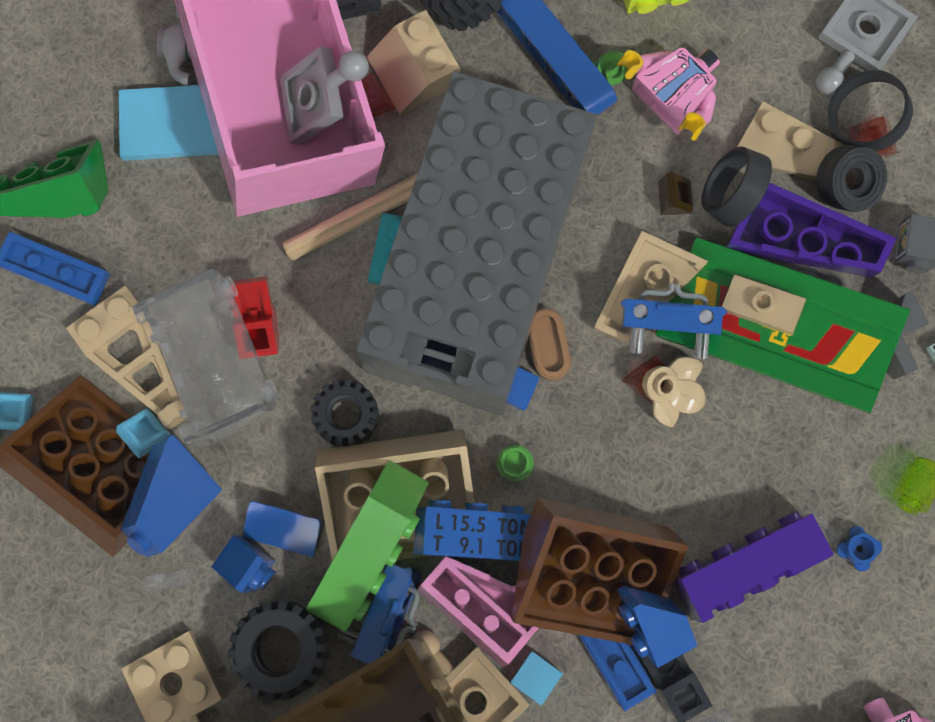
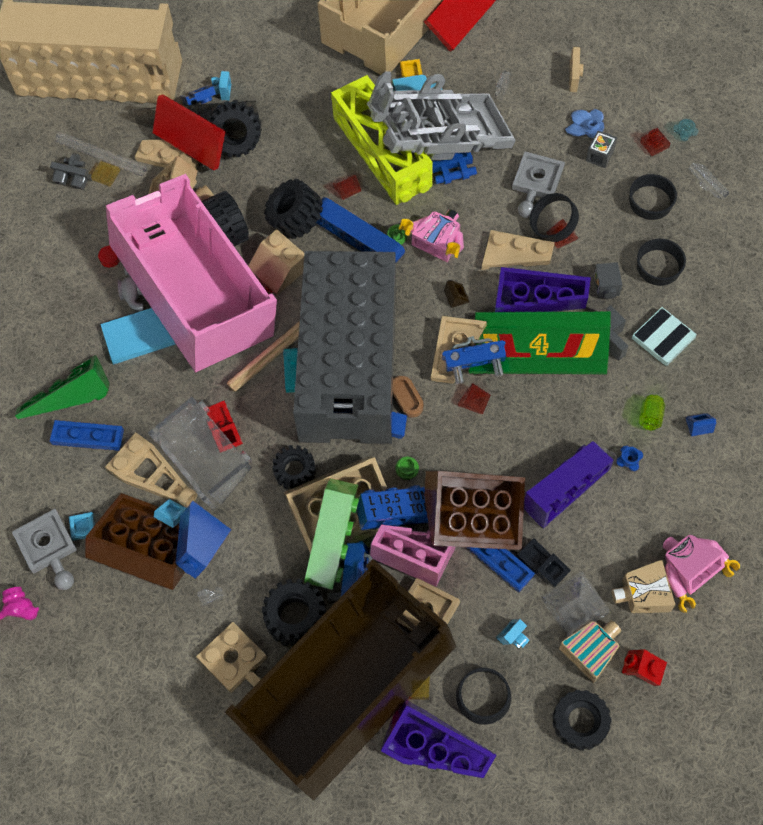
camera: 15 degrees left, 15 degrees down
blue slope [211,535,276,593] -> none
blue slope [243,500,325,557] -> none
light grey plate [280,46,369,145] -> none
medium azure tile [510,651,563,706] -> none
blue slope [617,586,698,668] -> none
tan plate [642,357,706,427] -> none
black tyre [701,146,772,227] -> none
tan plate [722,275,806,336] -> none
black tyre [816,145,888,212] -> none

